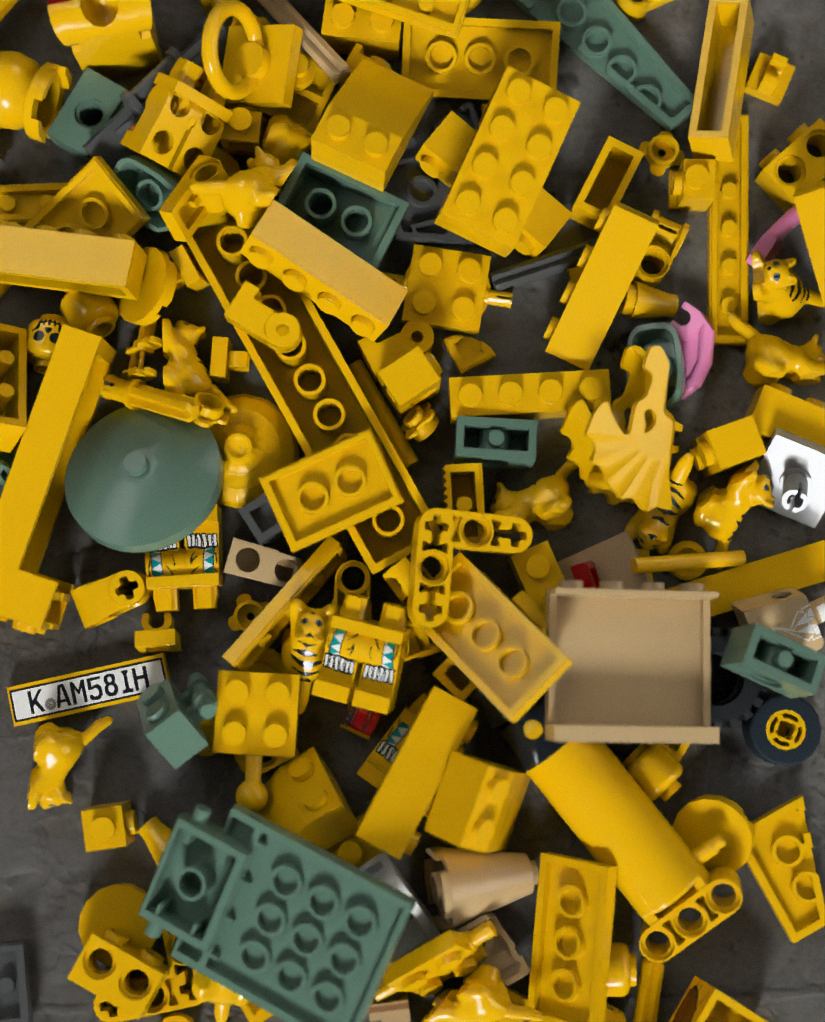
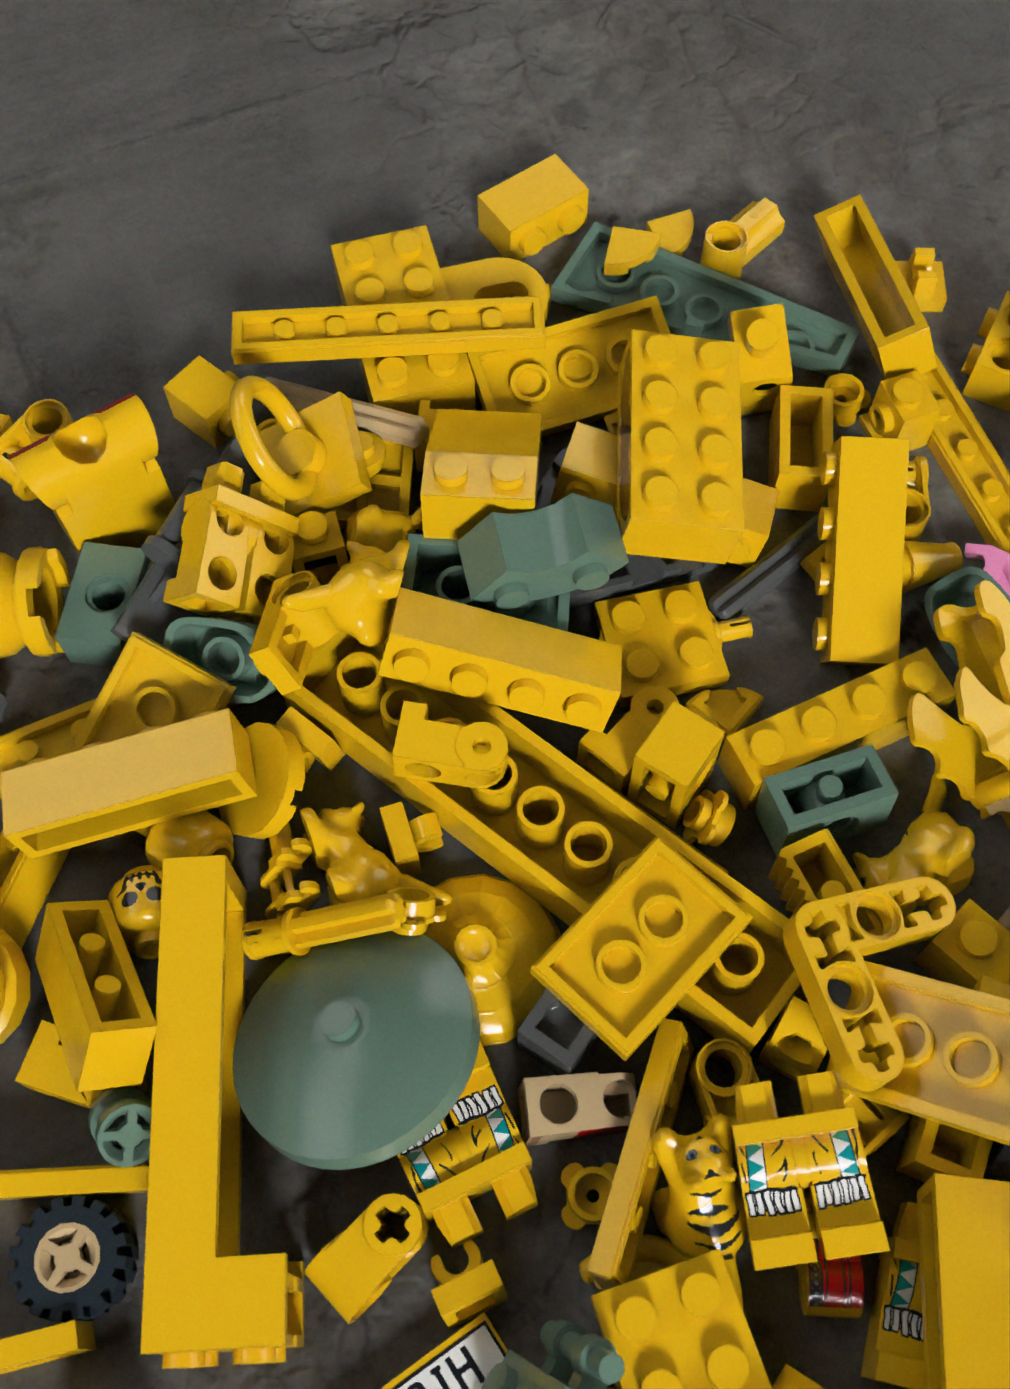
camera: 20 degrees left, 20 degrees down
none -> sand green brick [457,493,629,609]
none -> yellow torso [727,304,793,416]

